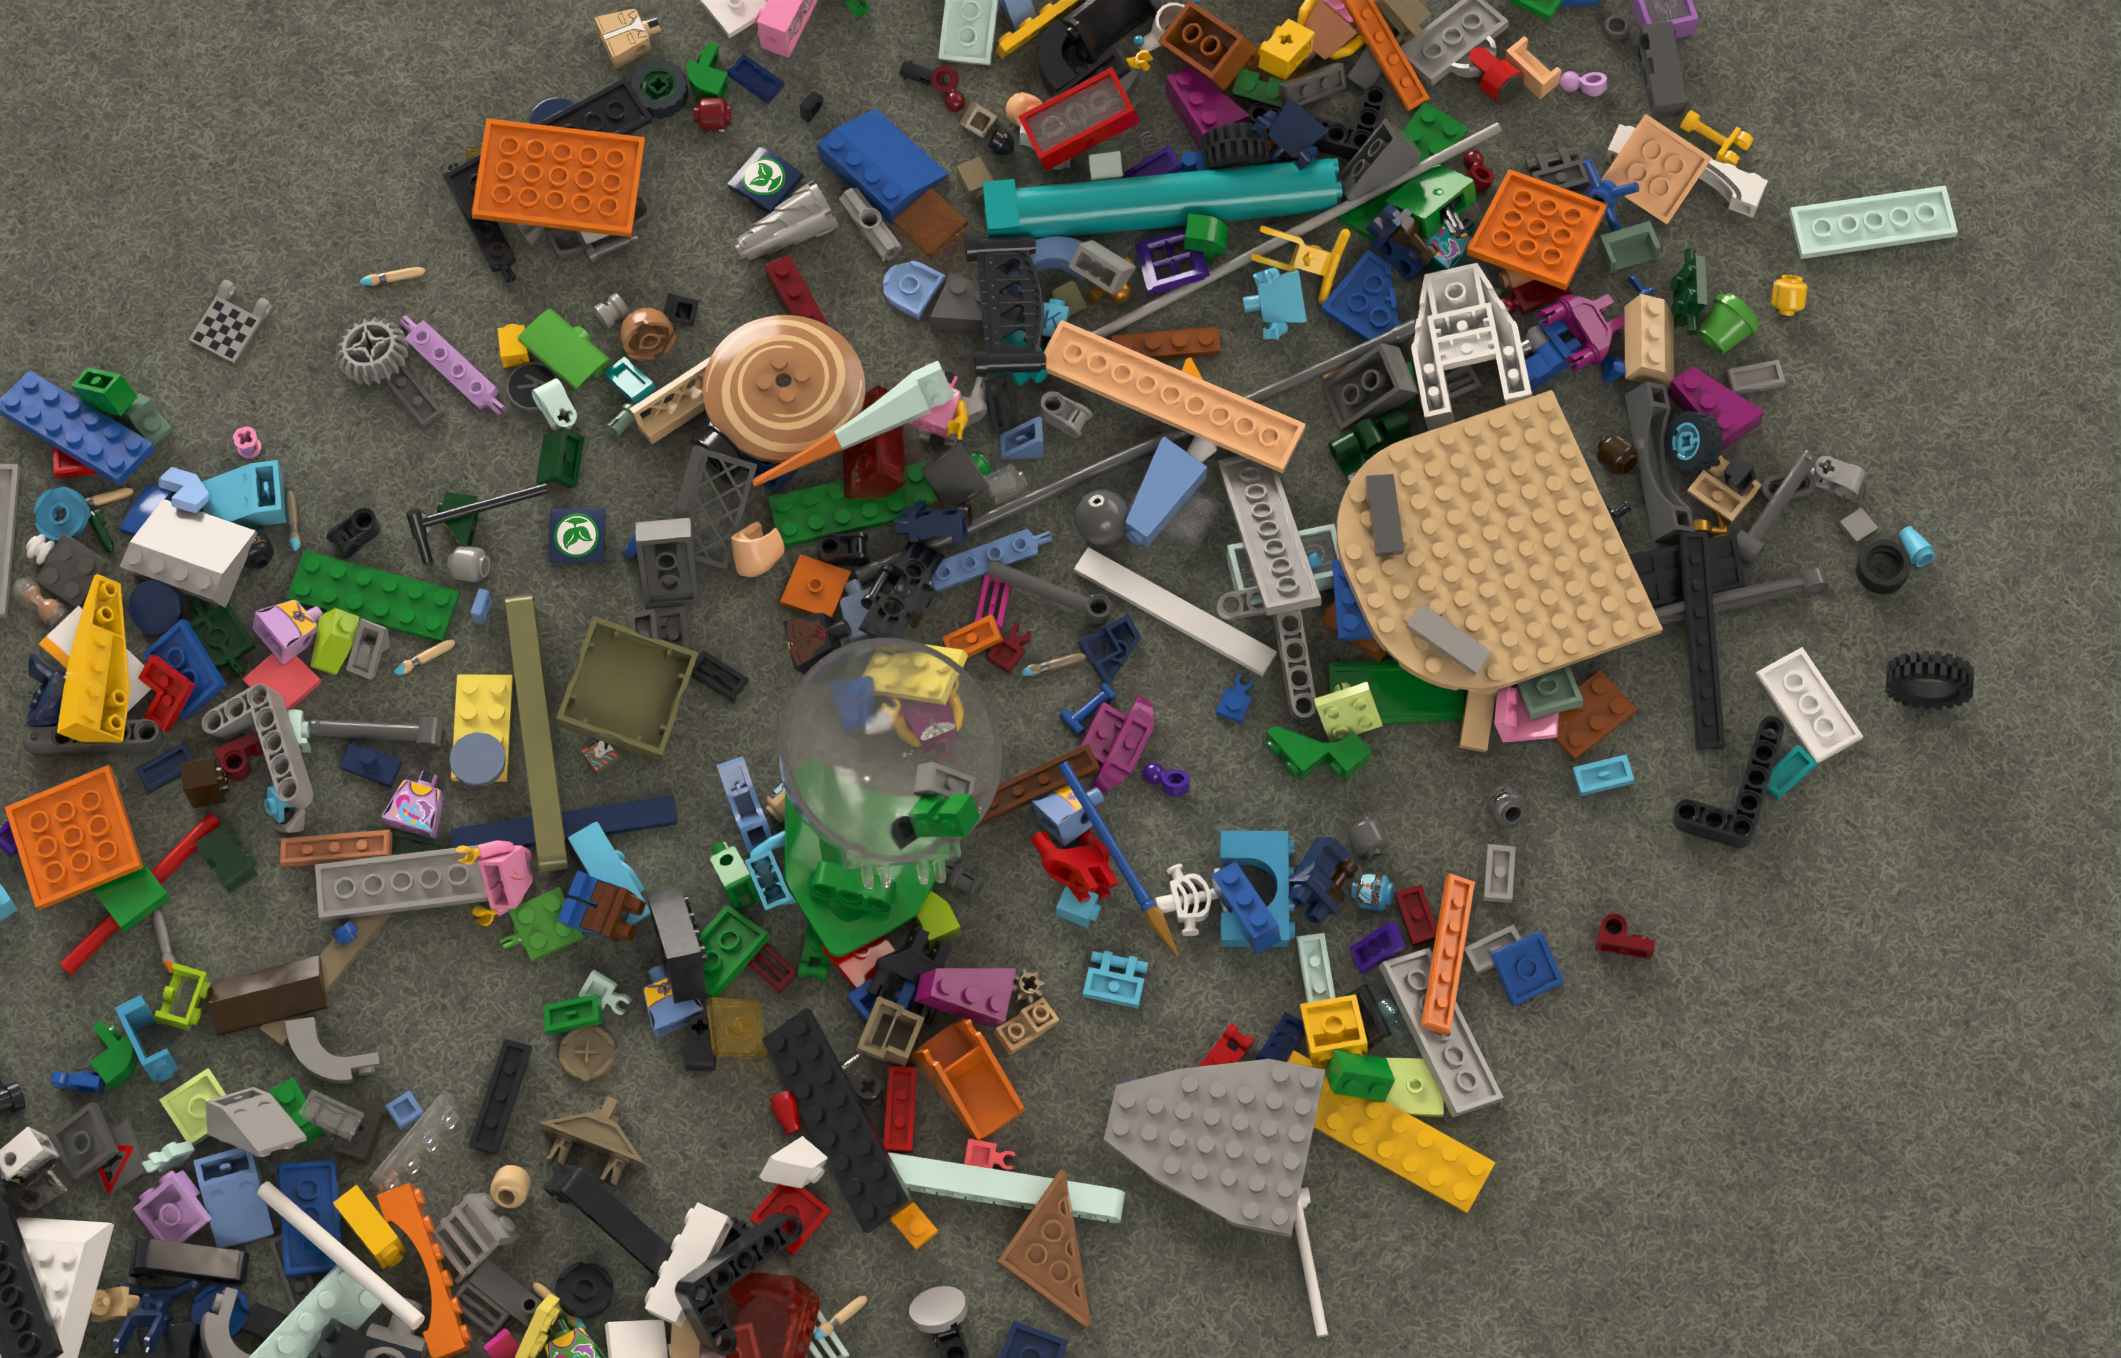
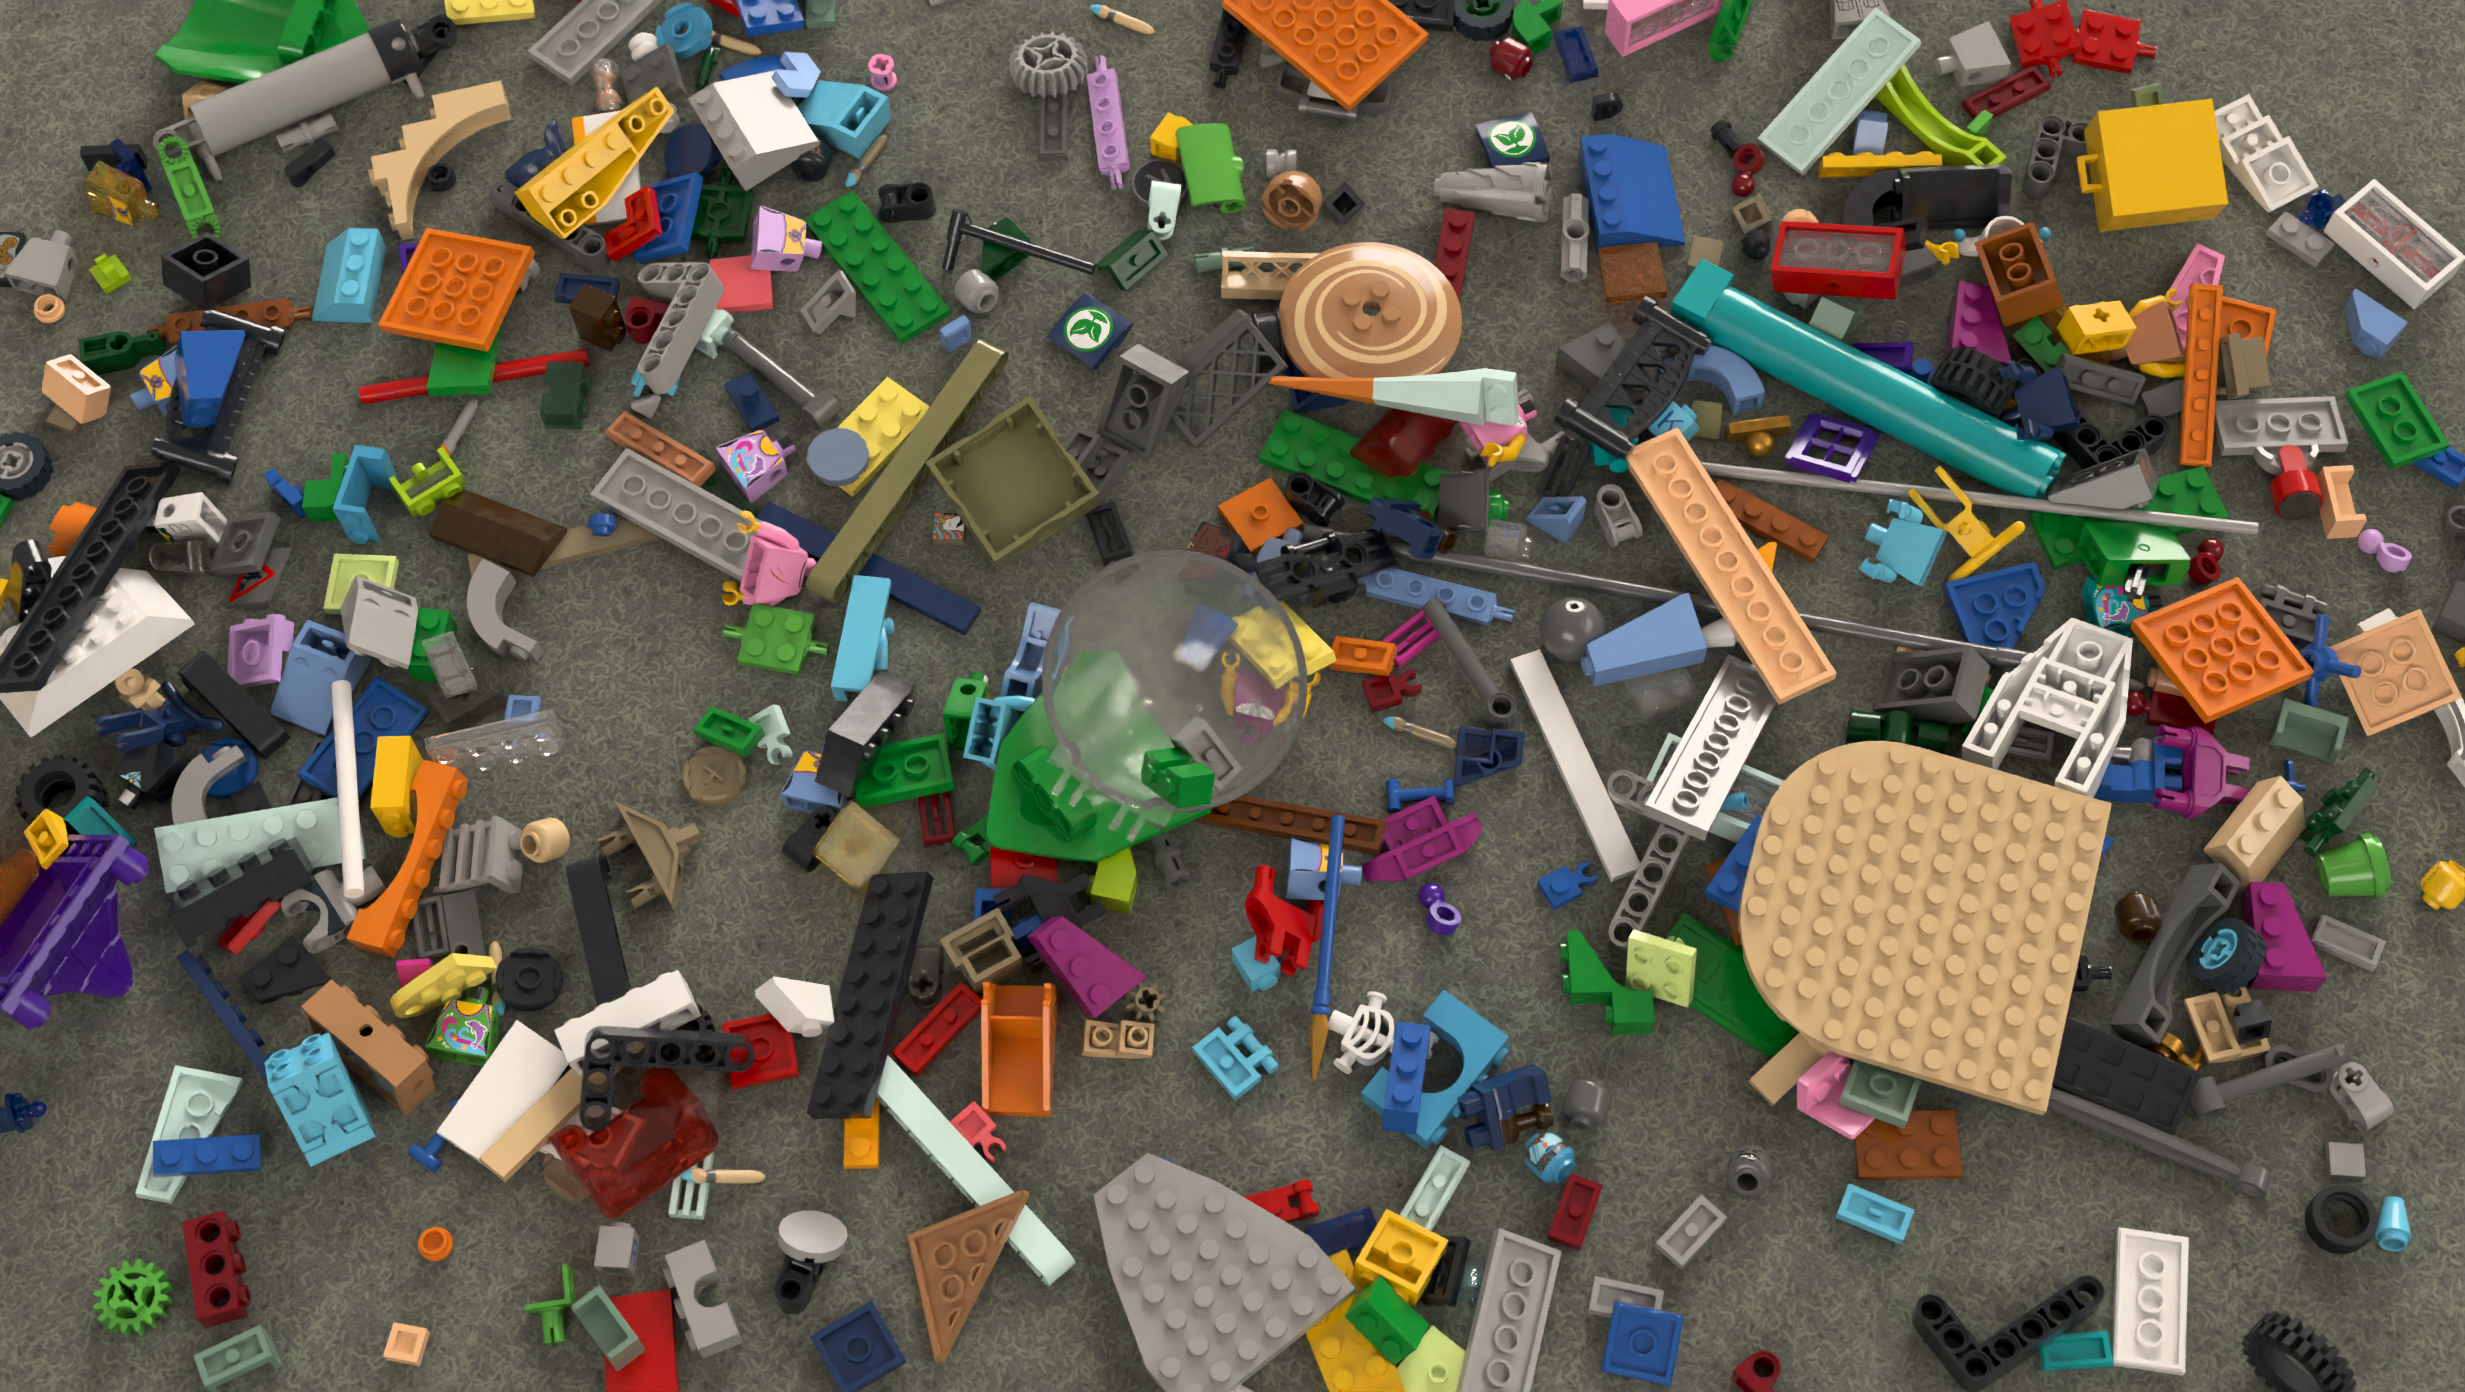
camera: 40 degrees right, 5 degrees down
light aqua plate [142,1141,195,1173] -> none
lime slope [310,608,360,675] -> none
tan piece [394,640,455,675] -> none
black plate [469,1039,533,1156] -> none
reddish brown hips [558,870,646,943] -> none
tile [603,357,656,405] -> none
light nougat piece [731,522,784,577] -> none
red cone [769,1091,802,1136] -> none
light blue tile [883,261,946,320] -> none
black tile [889,816,919,851] -> none
light grey brick [1069,240,1136,294] -> none
green brick [1184,213,1228,264] -> none
dark purple tile [1350,922,1406,973] -> none
dark grey tile [1365,474,1405,556] -> none
dark blue hips [1366,203,1440,282] -> none
light grey tile [1406,604,1491,676] -> none
orange tile [1421,873,1475,1036] -> none
blue tile [1602,355,1626,383] -> none
black tile [1679,531,1725,750] -> none

